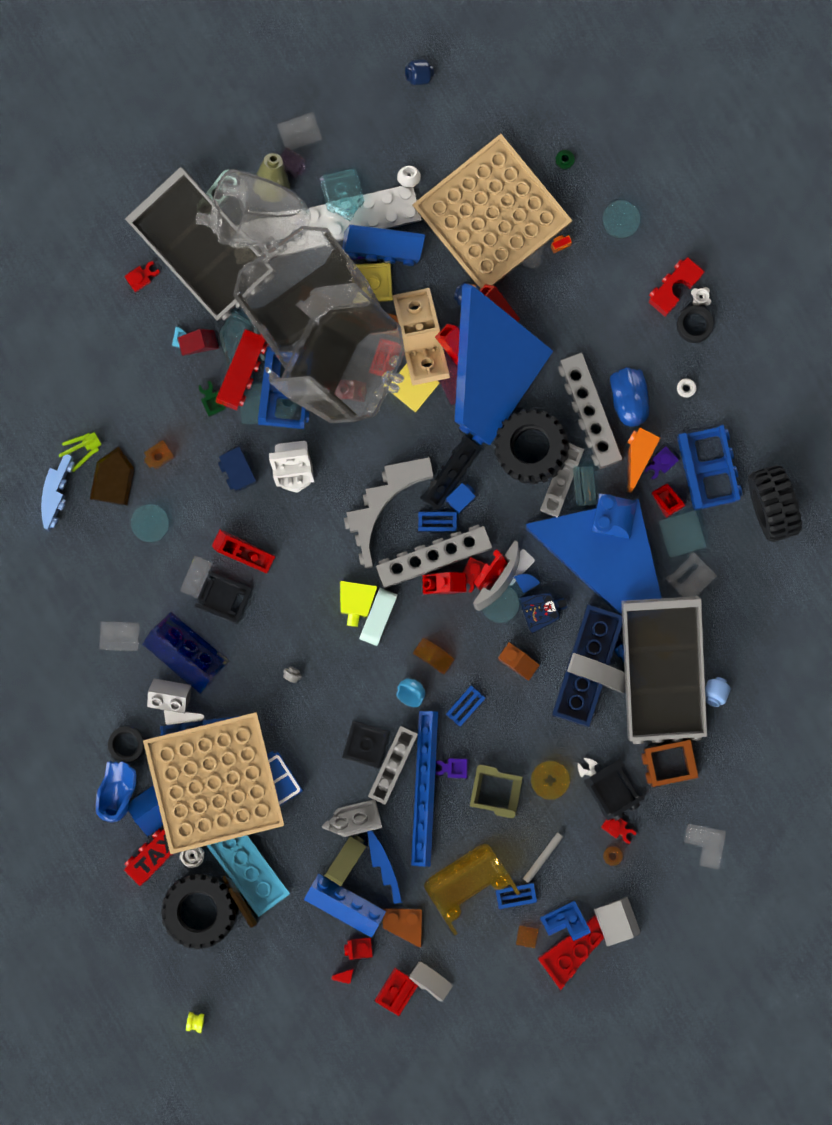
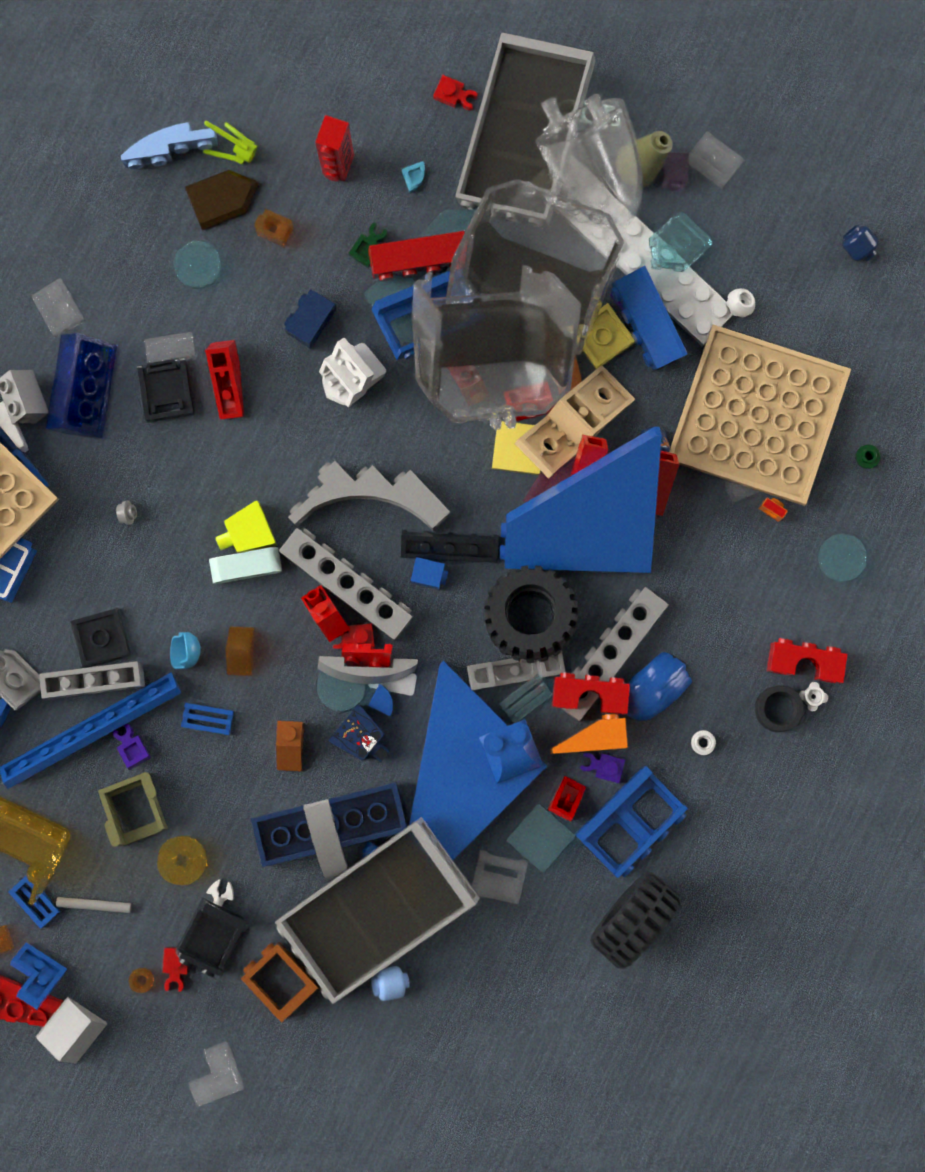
camera: 60 degrees right, 0 degrees up
dark red slope [177,329,219,356] -> none
blue tile [418,512,457,532] -> none
none -> red brick [315,115,354,182]
none -> red arch [552,673,630,714]

